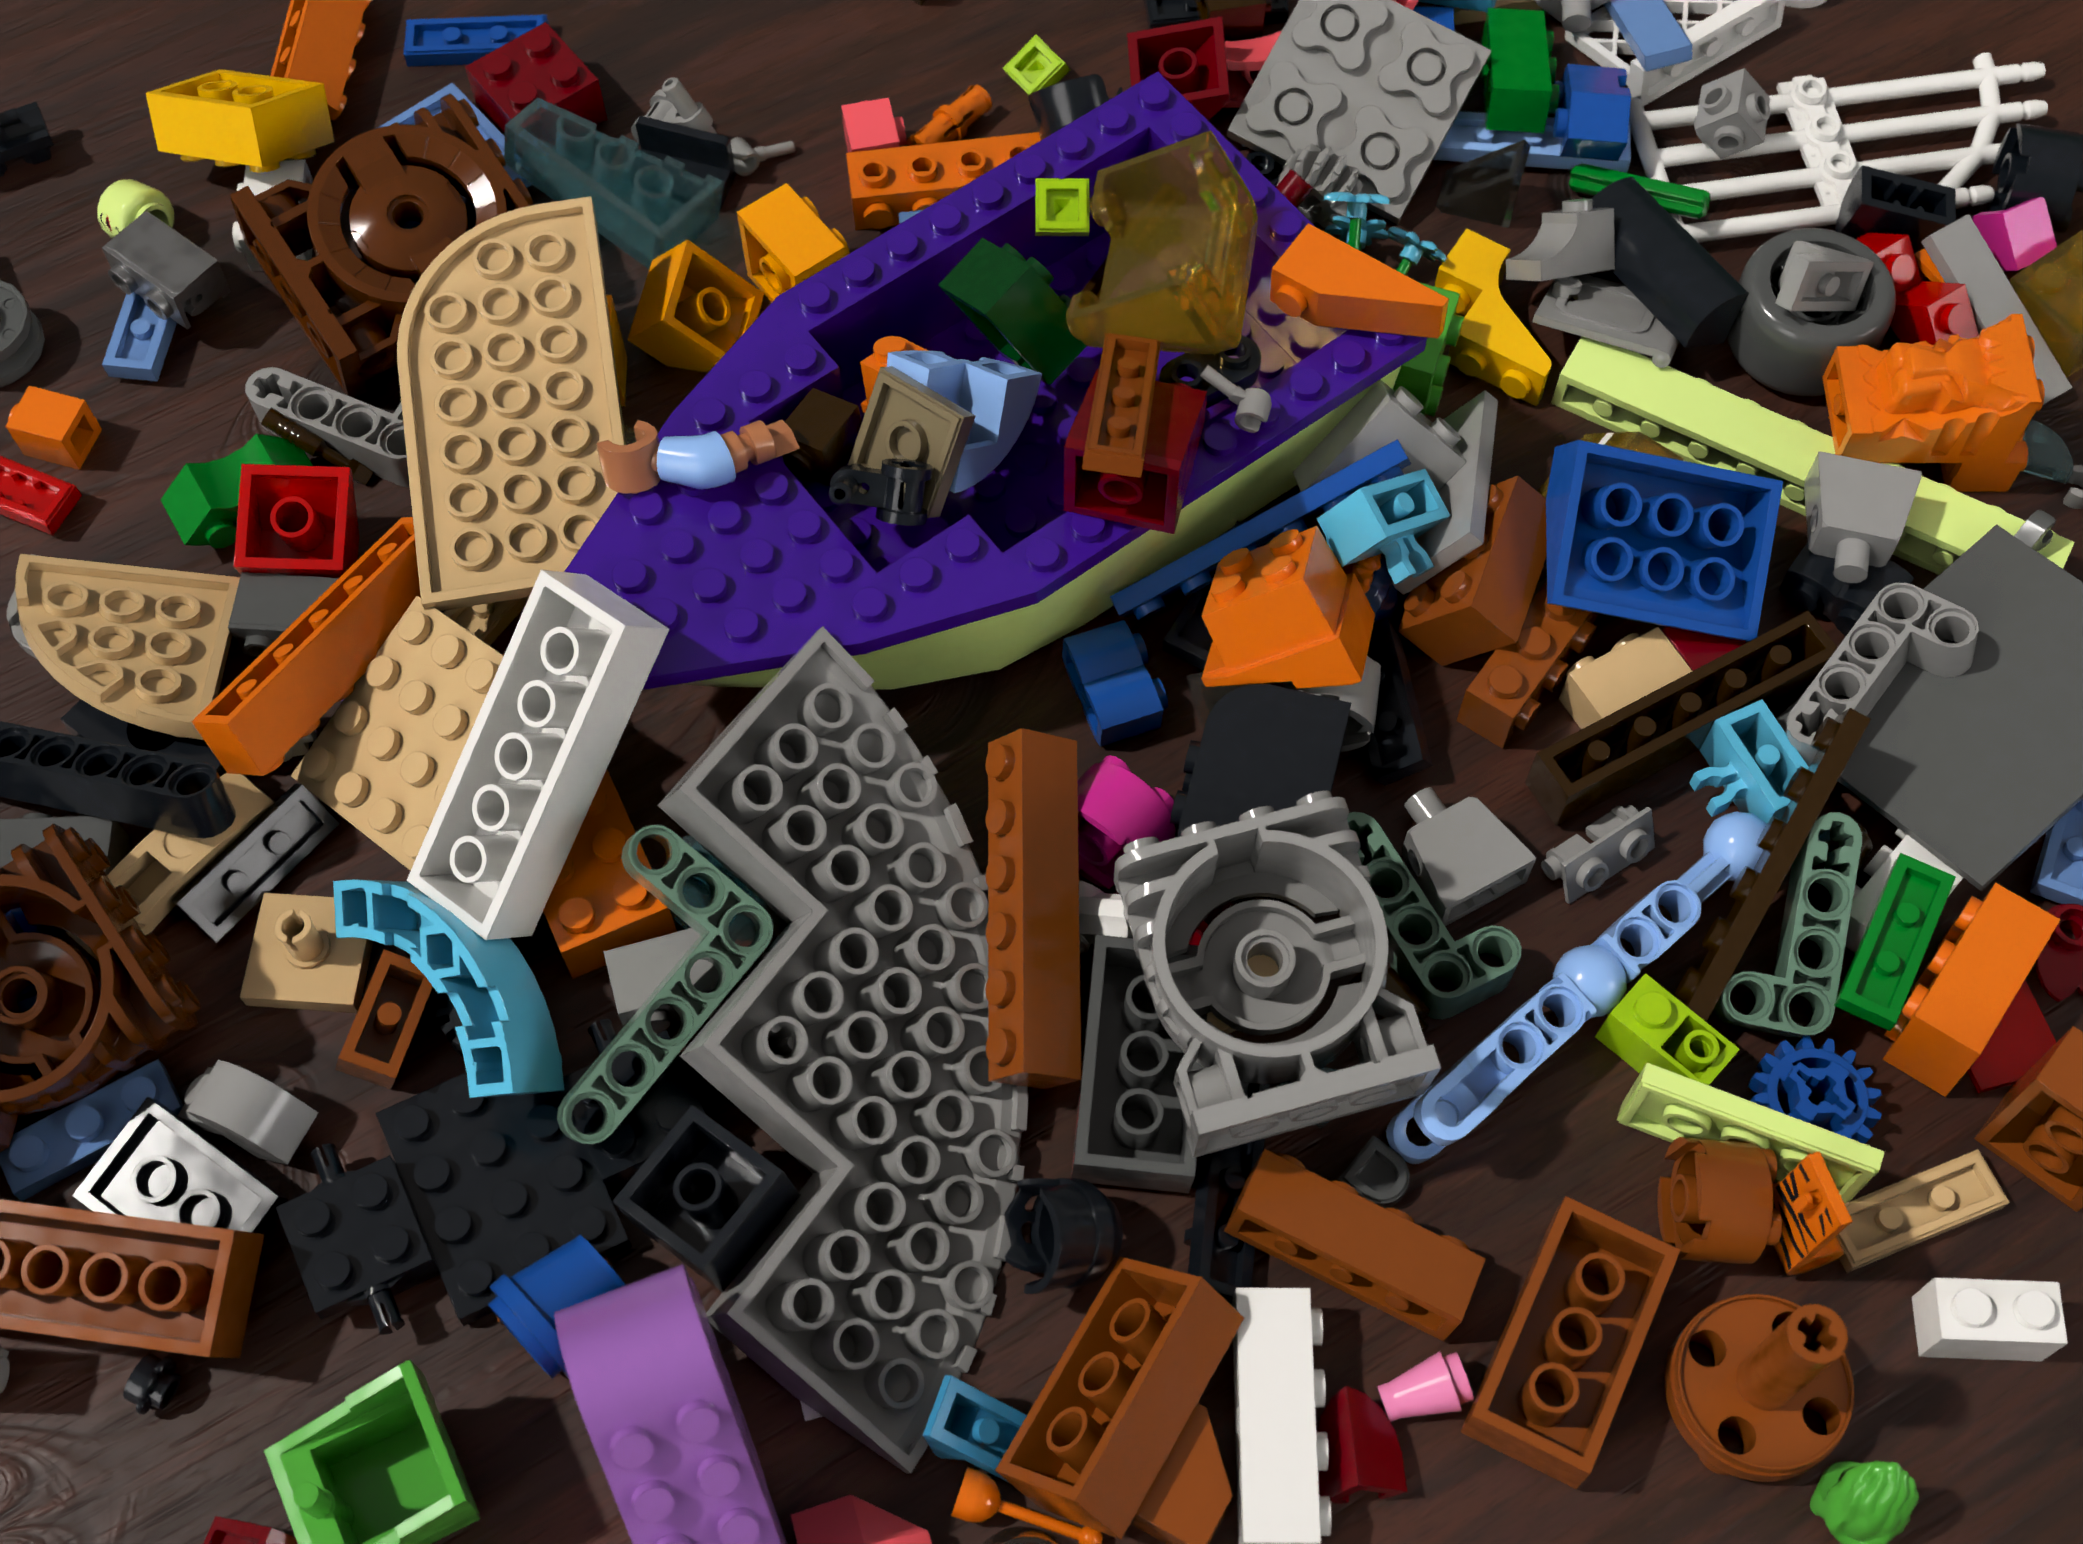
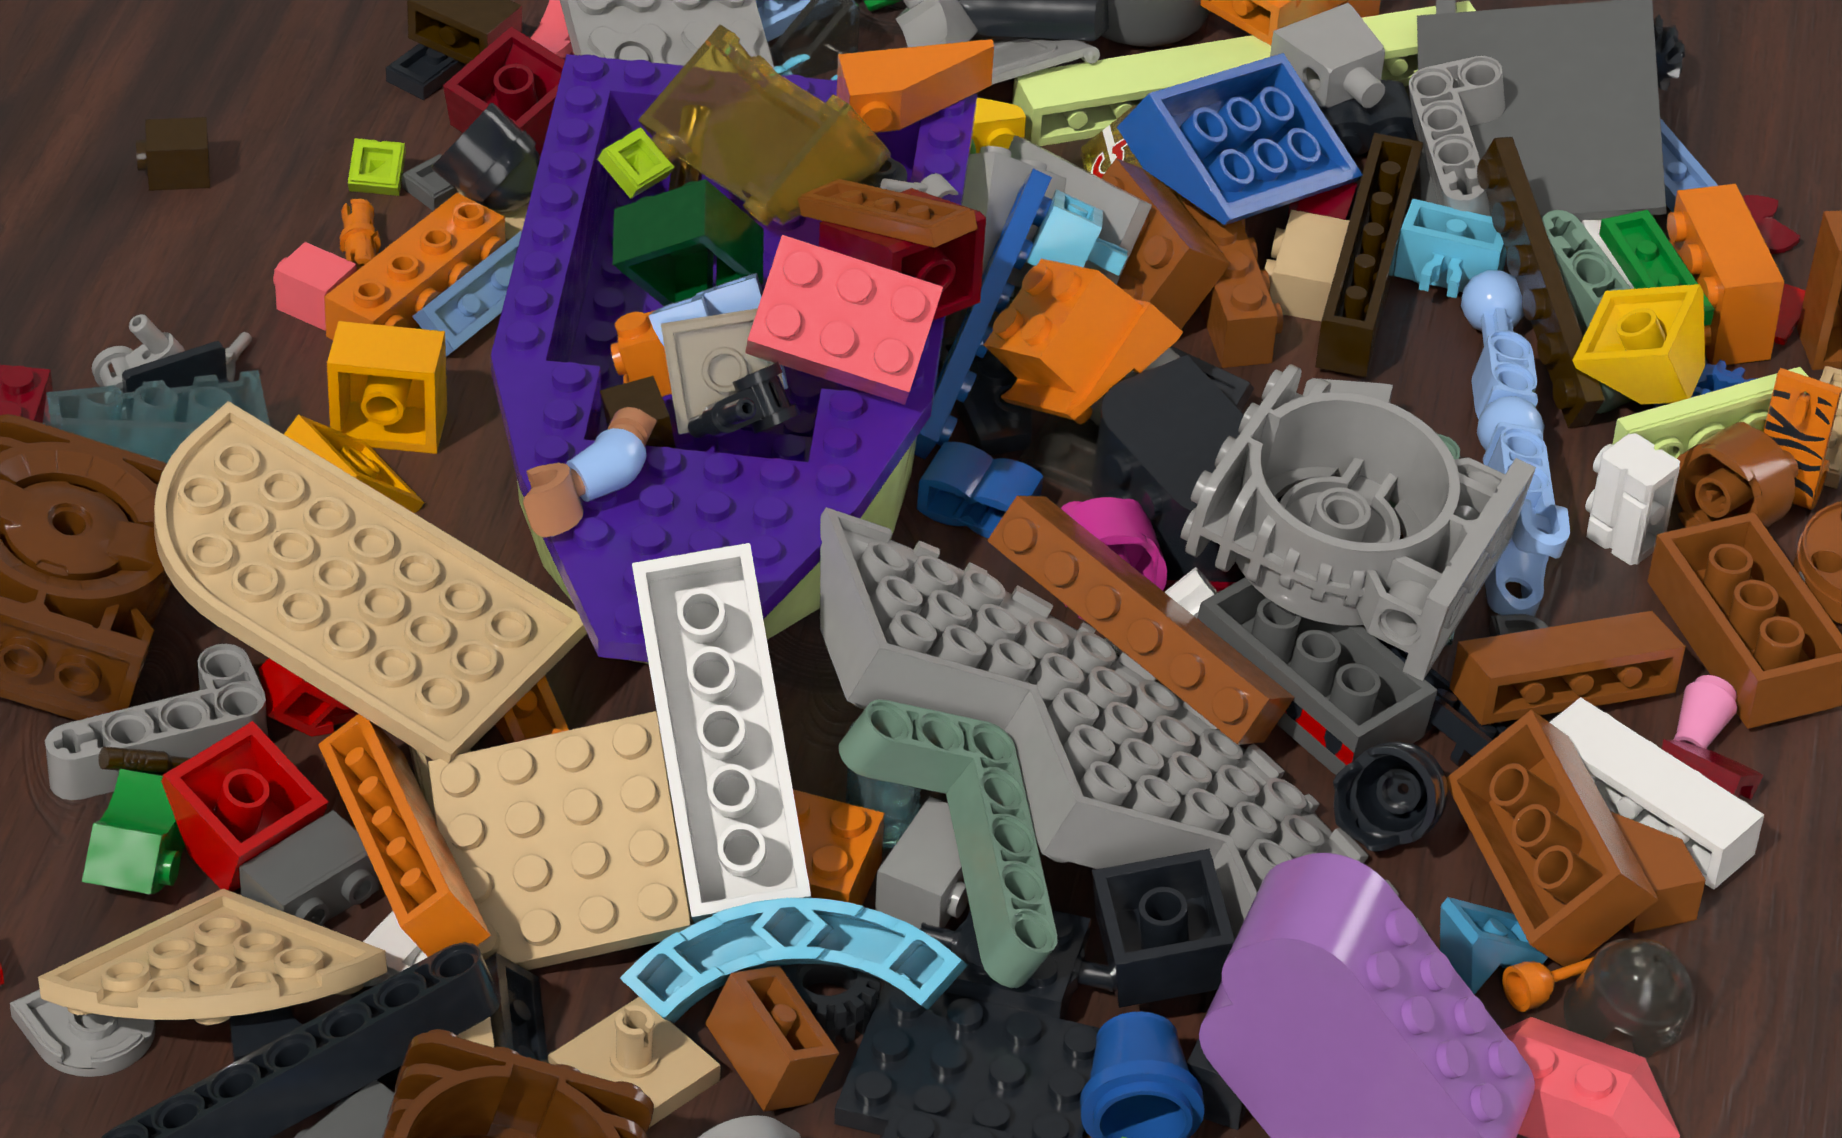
camera: 50 degrees left, 20 degrees down
light grey hinge [1541,805,1655,904] -> none
lime slope [1595,973,1740,1085] -> none
none -> coral brick [745,235,943,405]
none -> yellow slope [1572,284,1705,405]
none -> white brick [1585,433,1680,565]

